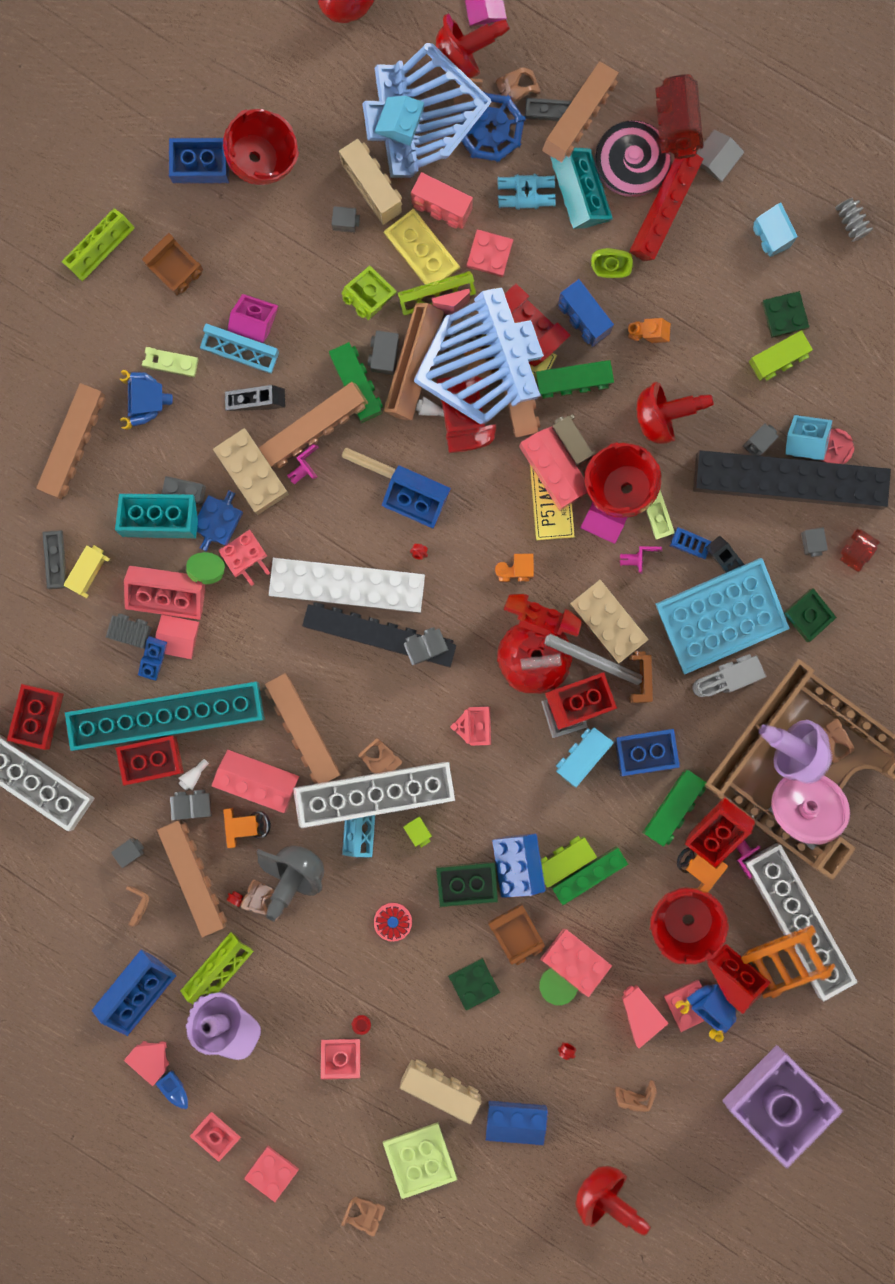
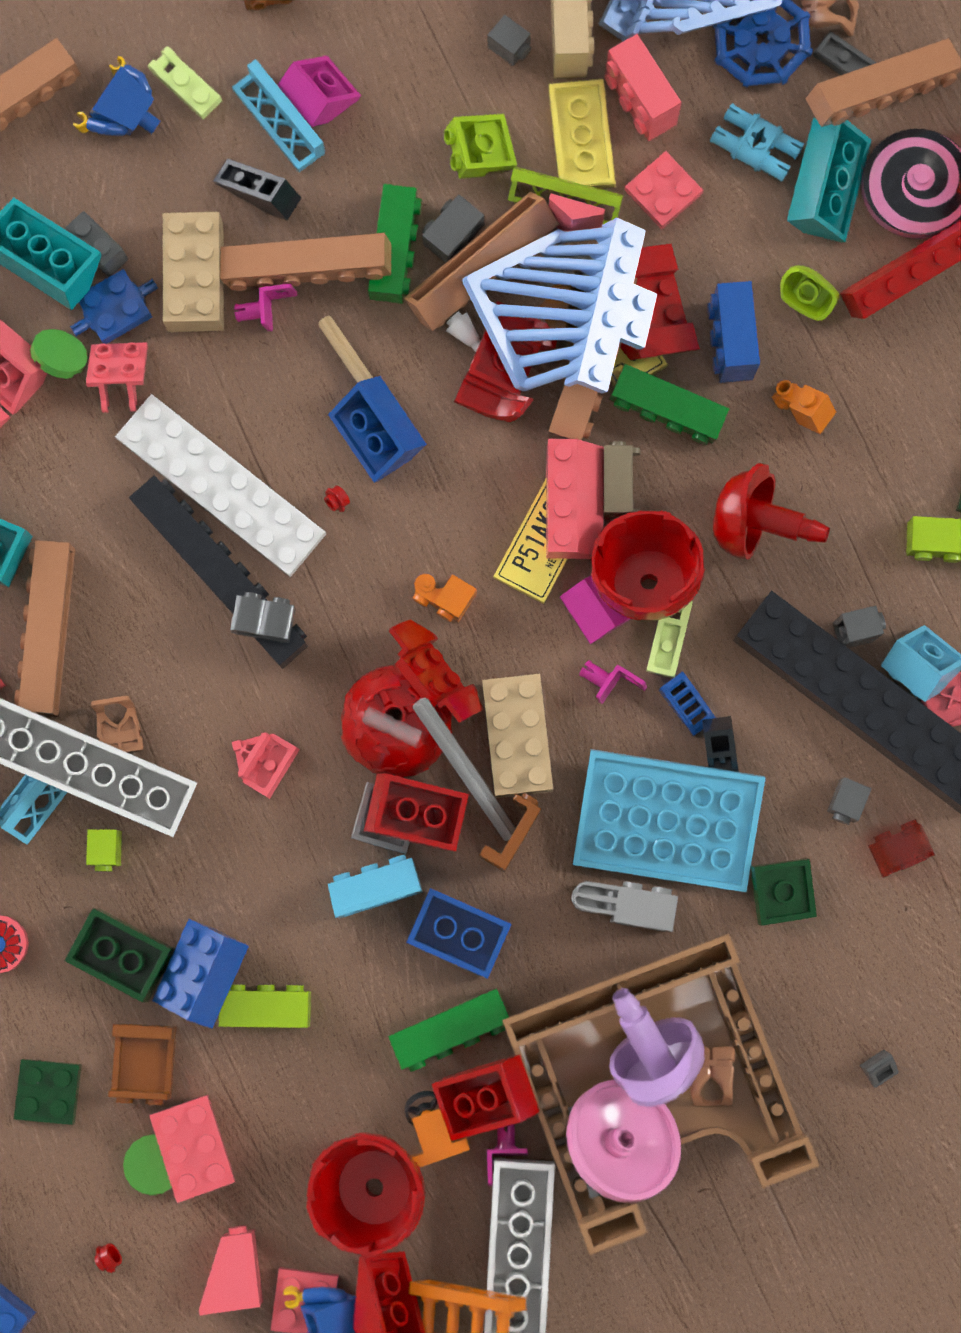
camera: 35 degrees right, 5 degrees down
green brick [551,846,628,905] -> none

